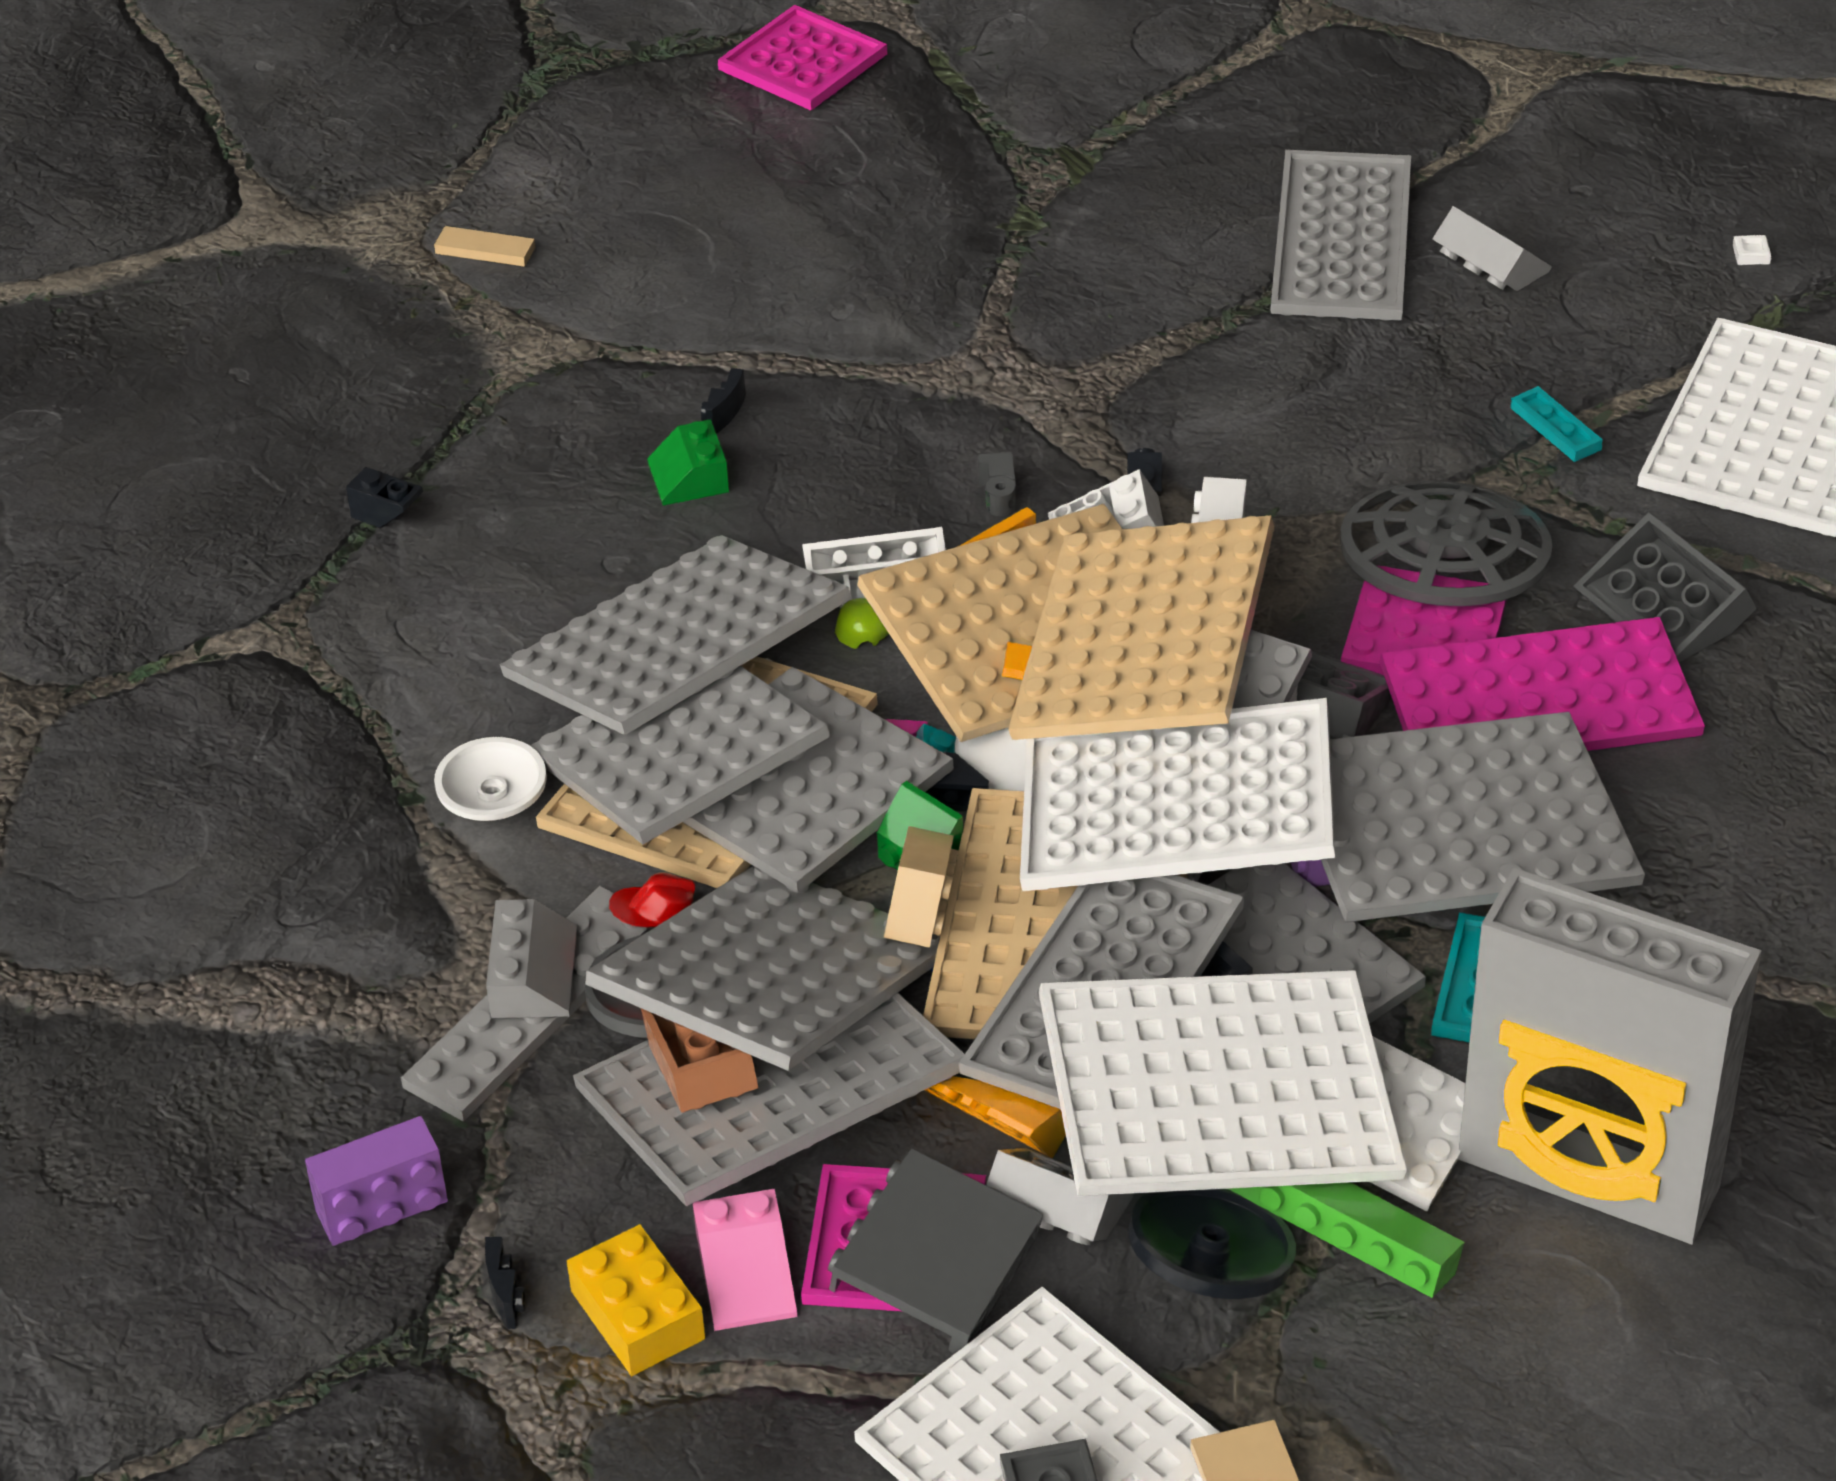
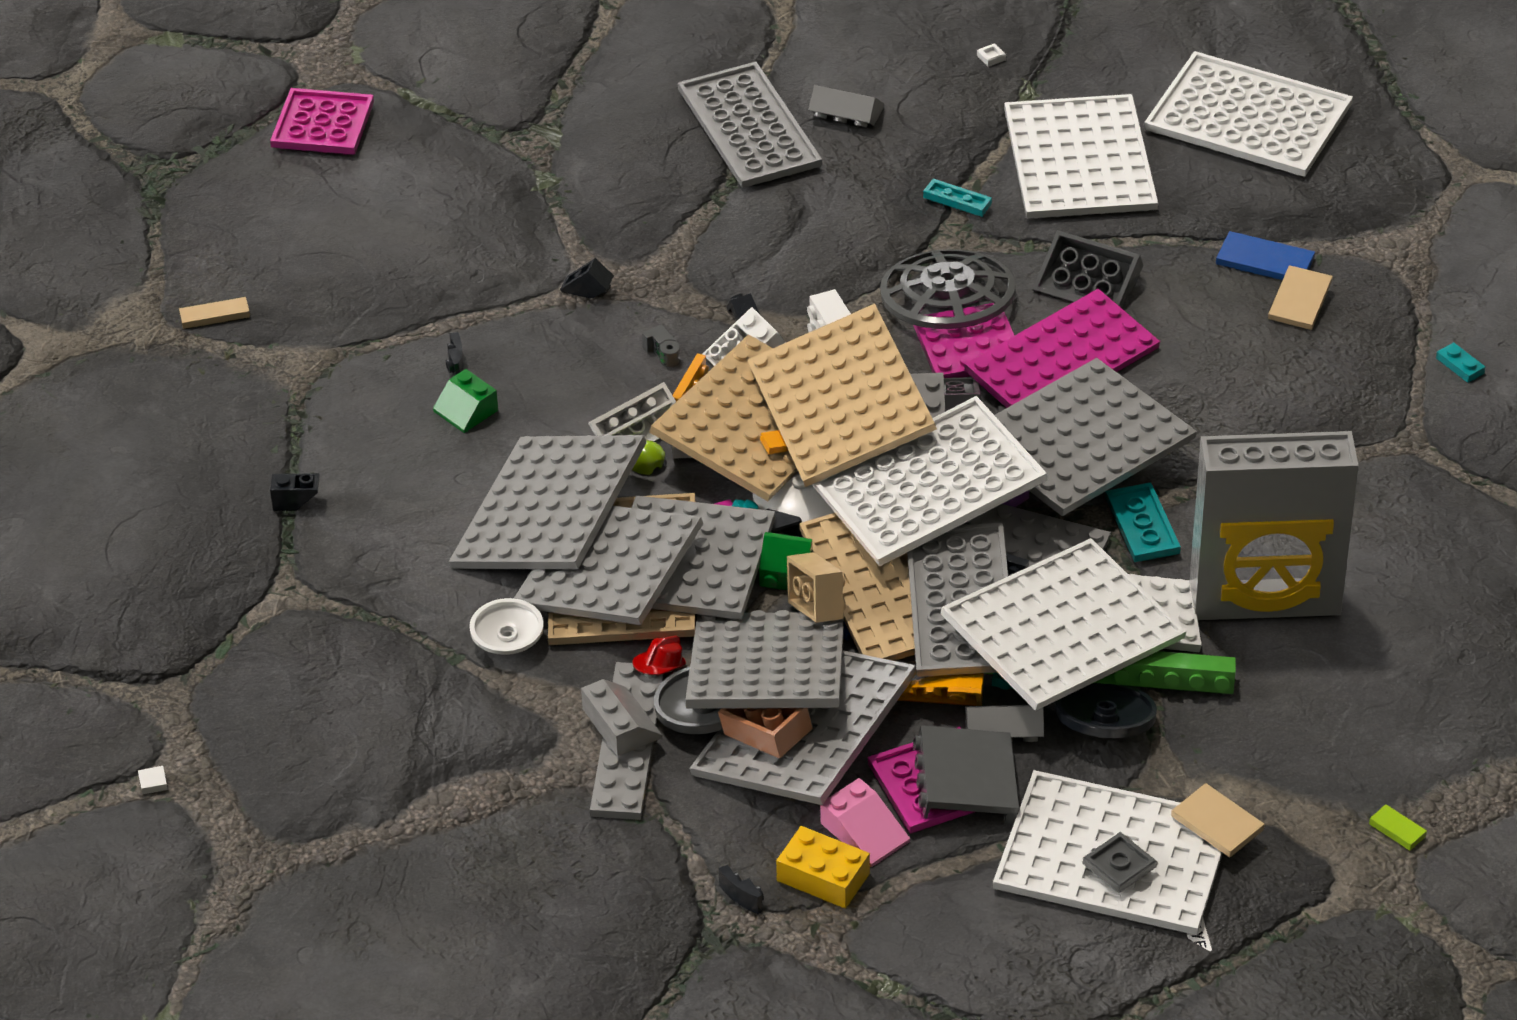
camera: 30 degrees left, 0 degrees up
medium lavender brick [305,1116,448,1246] -> none
none -> black slope [560,258,614,299]

